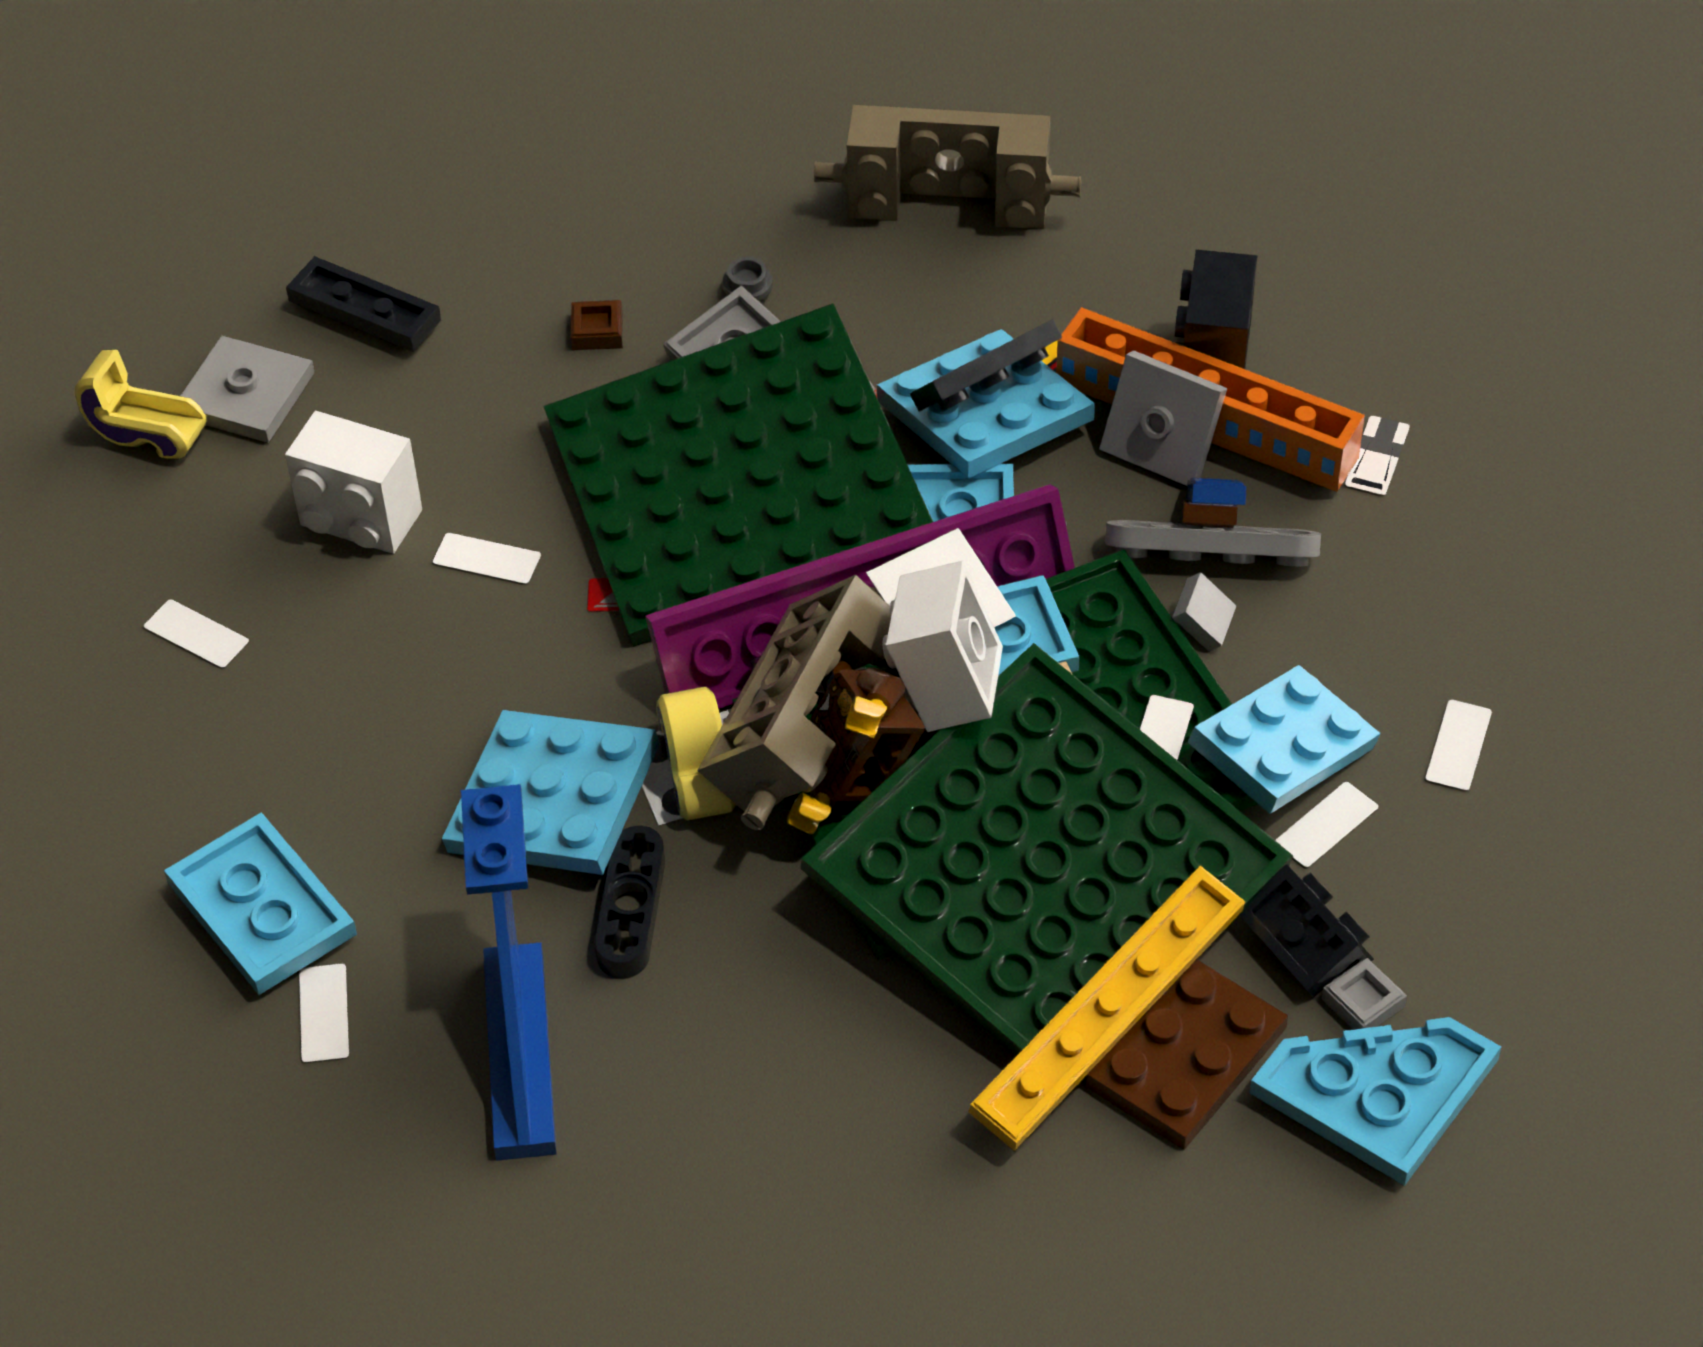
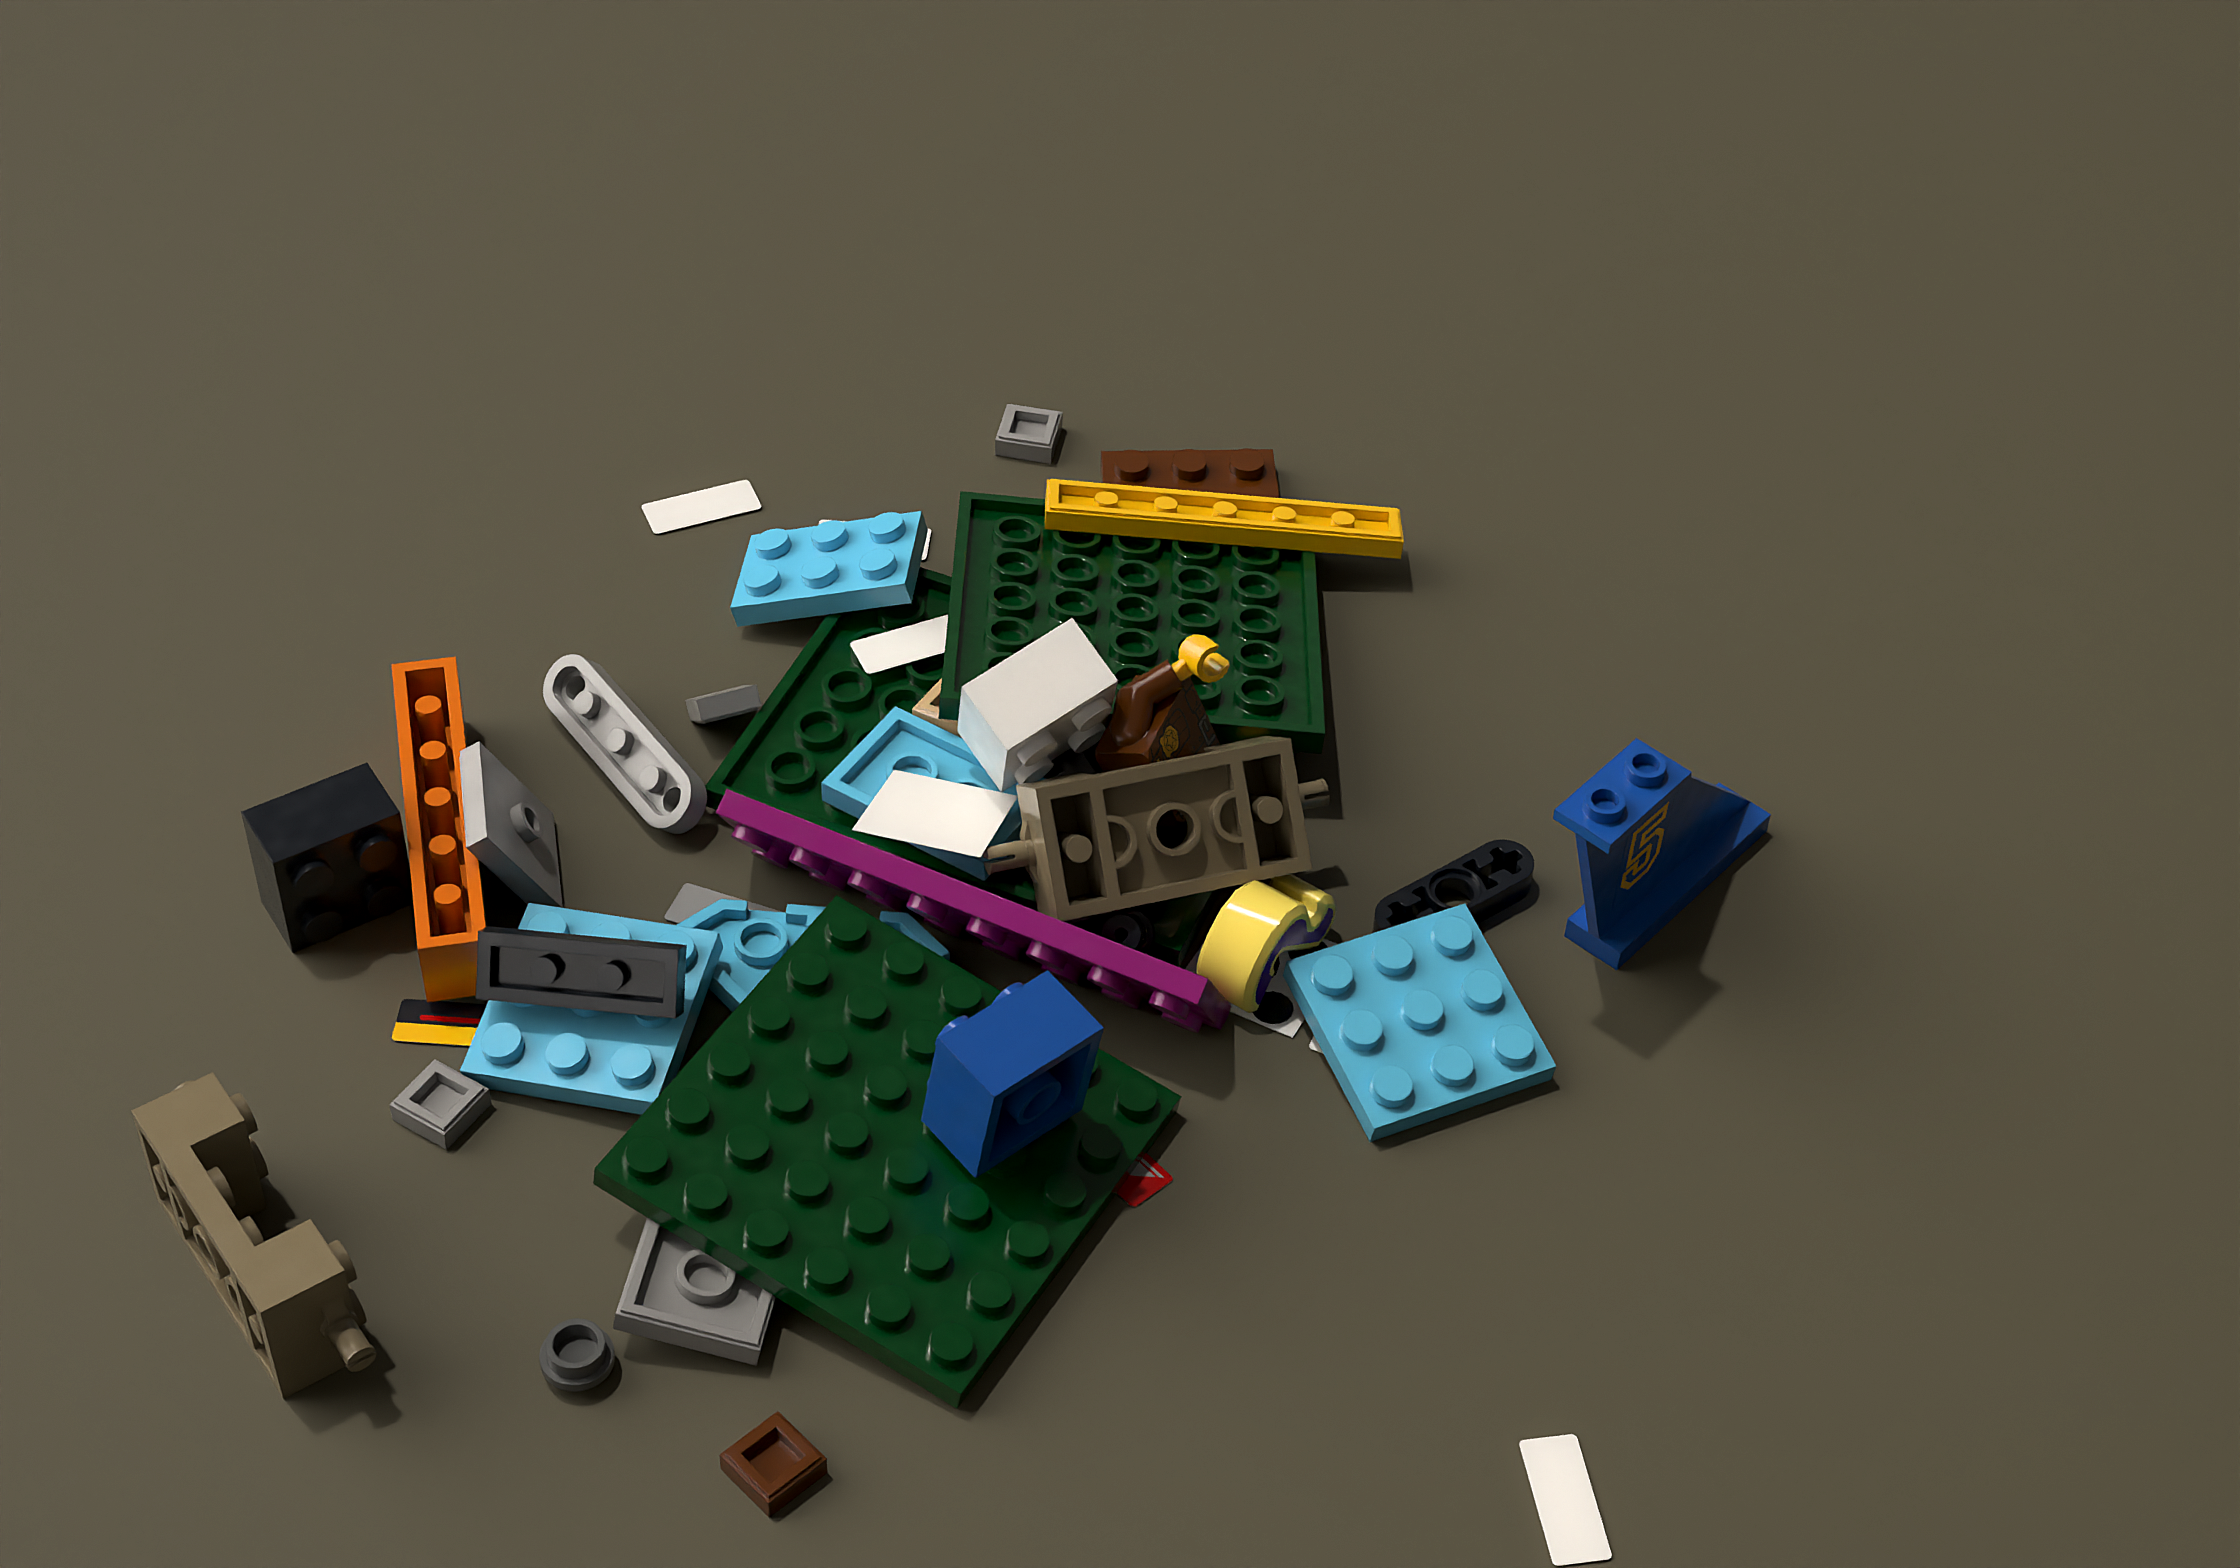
camera: 135 degrees left, 5 degrees down
medium azure plate [164,812,357,995] -> none
white brick [285,410,422,554] -> none
white sticker [299,964,349,1062] -> none
white sticker [433,533,541,584] -> none
reddish brown tile [1182,499,1238,528] -> none
blue tile [1186,478,1247,505] -> none
black bracket [1240,864,1374,997] -> none
medium azure plate [1249,1017,1502,1186] -> none
sticker [1345,416,1410,495] -> none
none -> light grey tile [390,1059,491,1150]
none -> blue brick [921,970,1104,1178]

